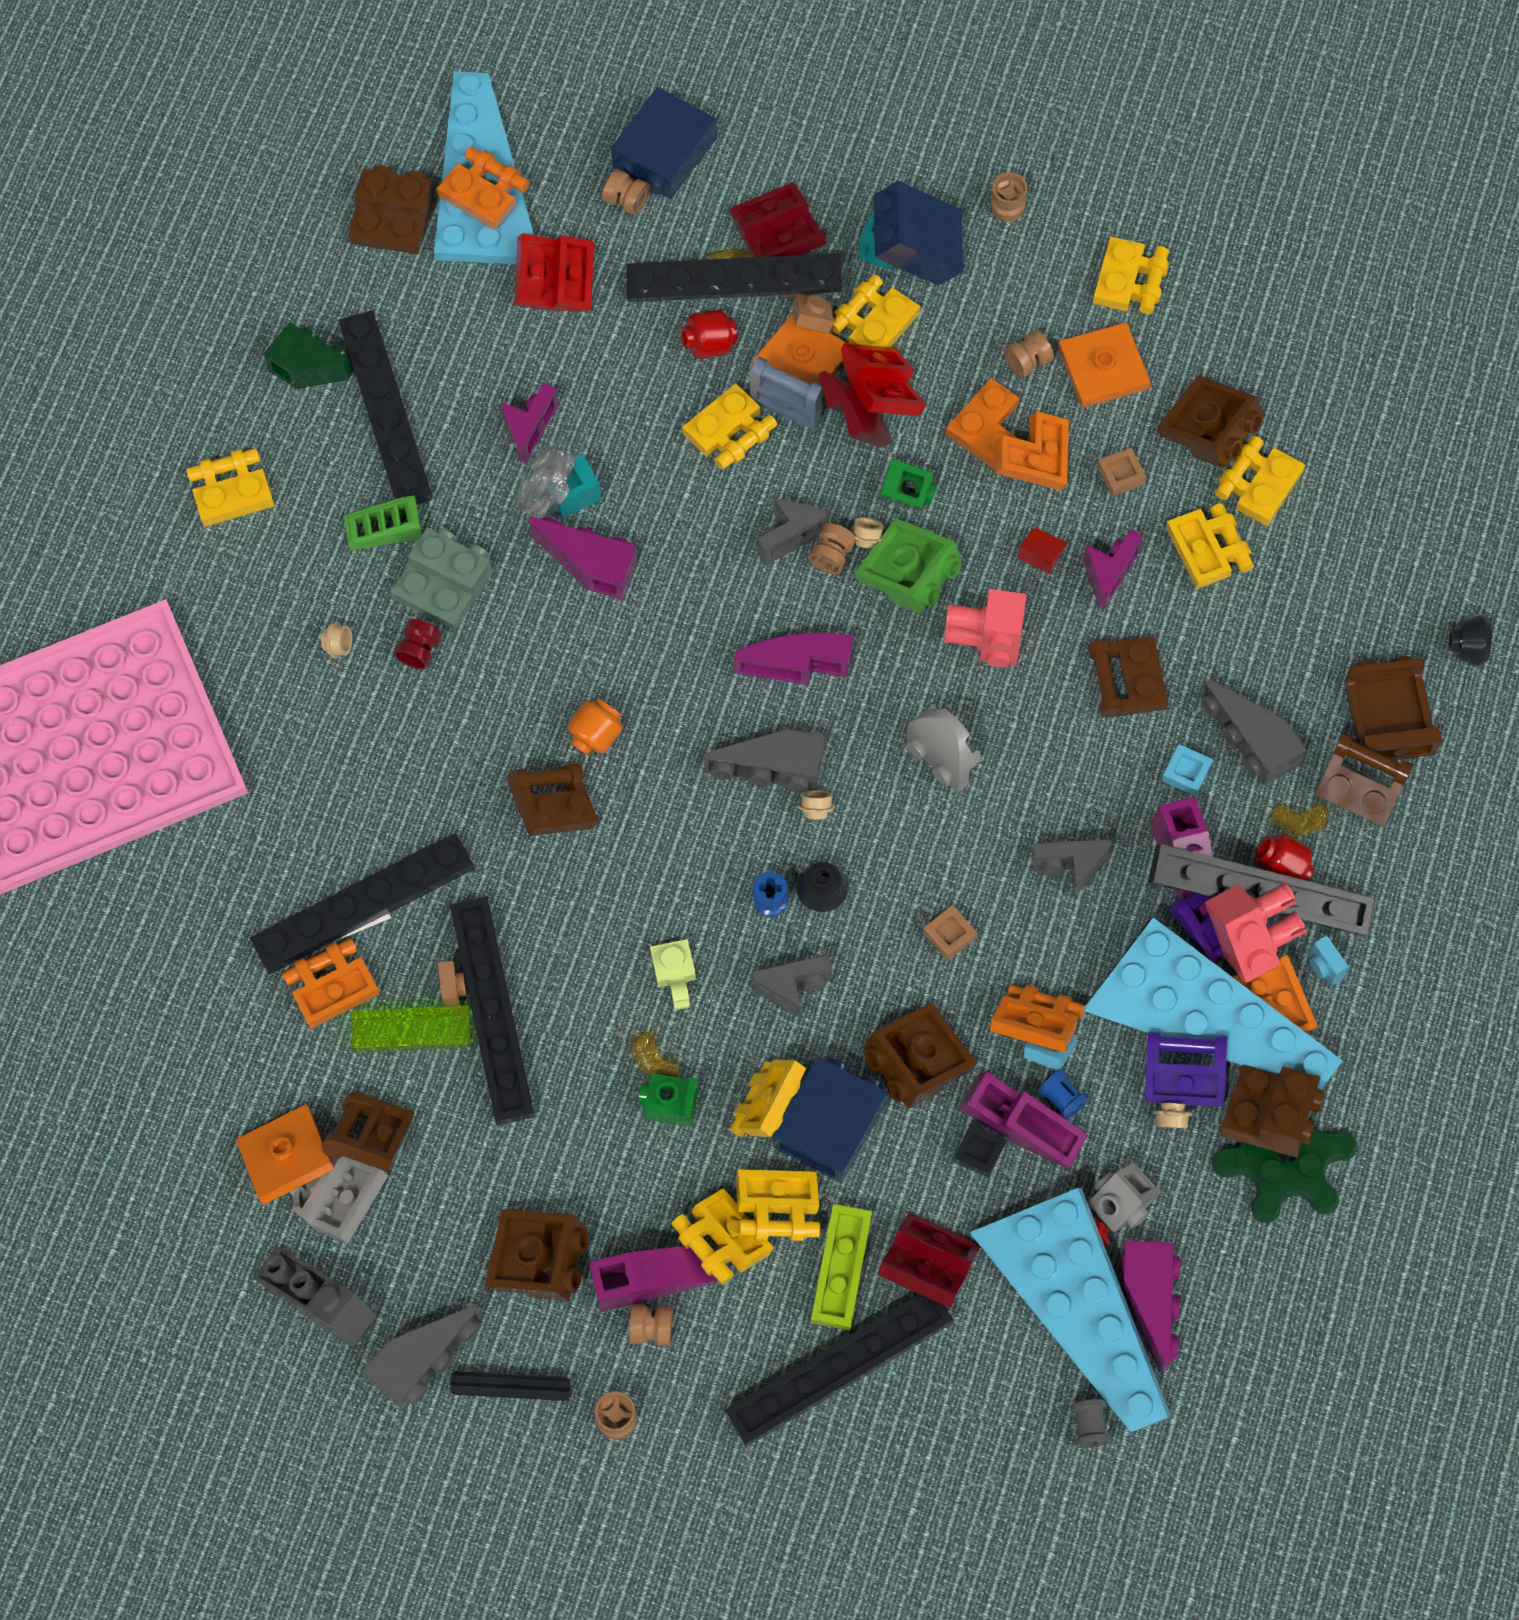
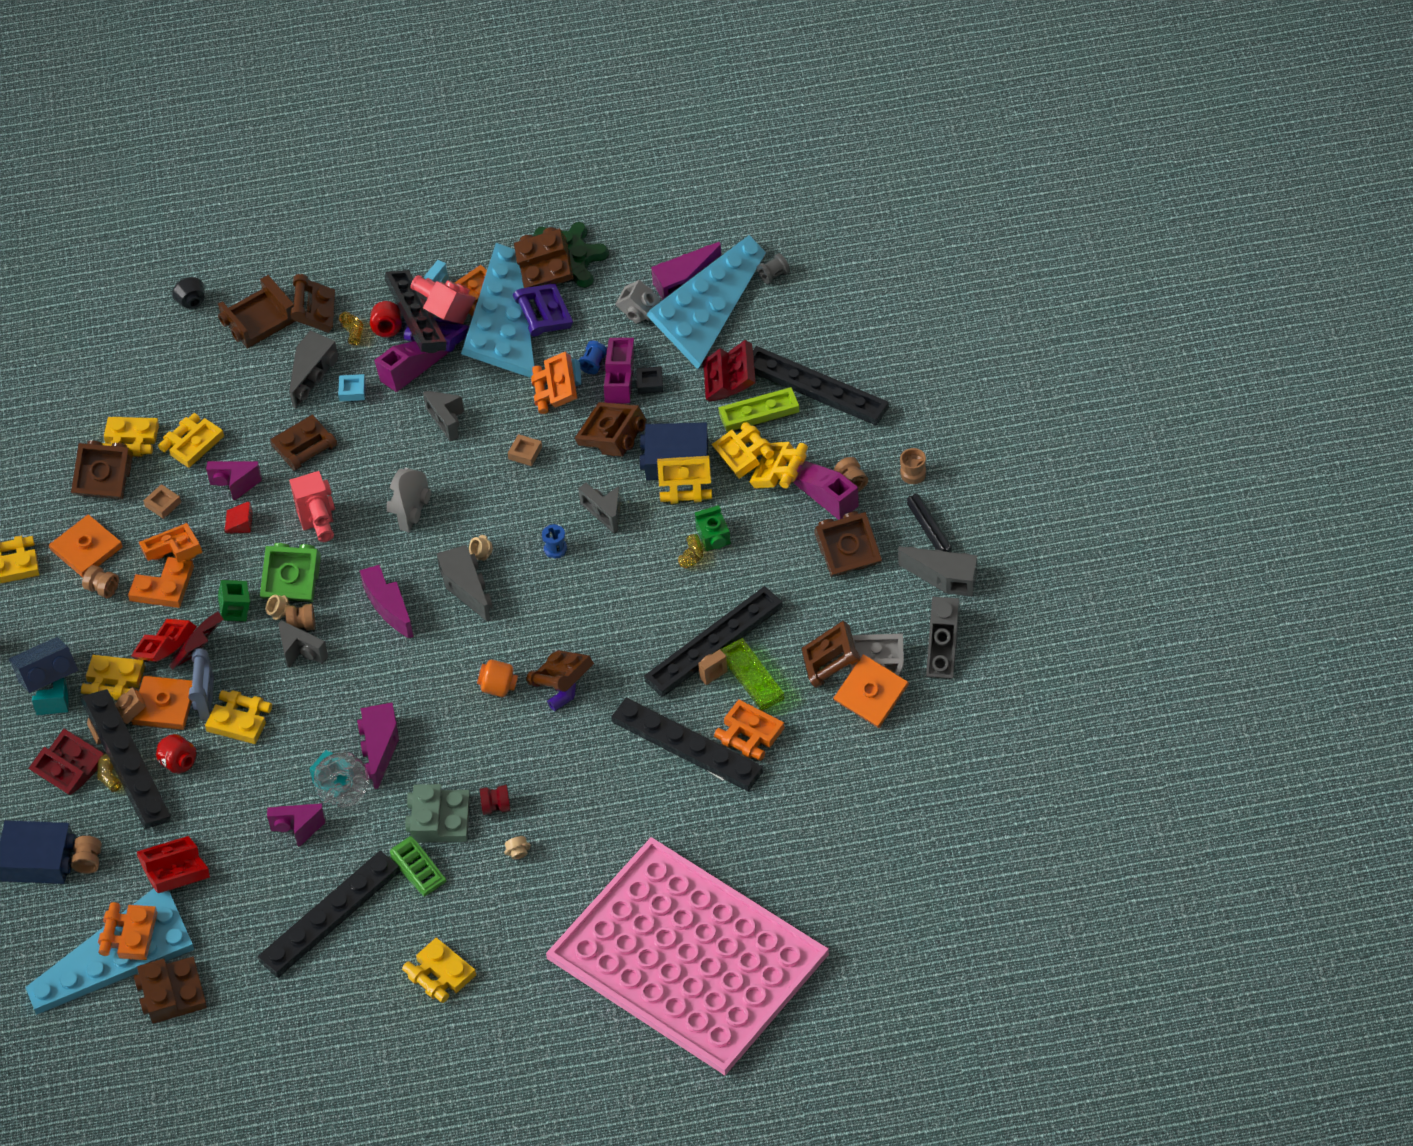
camera: 115 degrees left, 15 degrees down
dark green slope [264,322,352,389] -> none
yellowish green plate [650,939,696,1010] -> none
black cone [796,862,848,912] -> none
tan plate [1153,1103,1192,1128] -> none

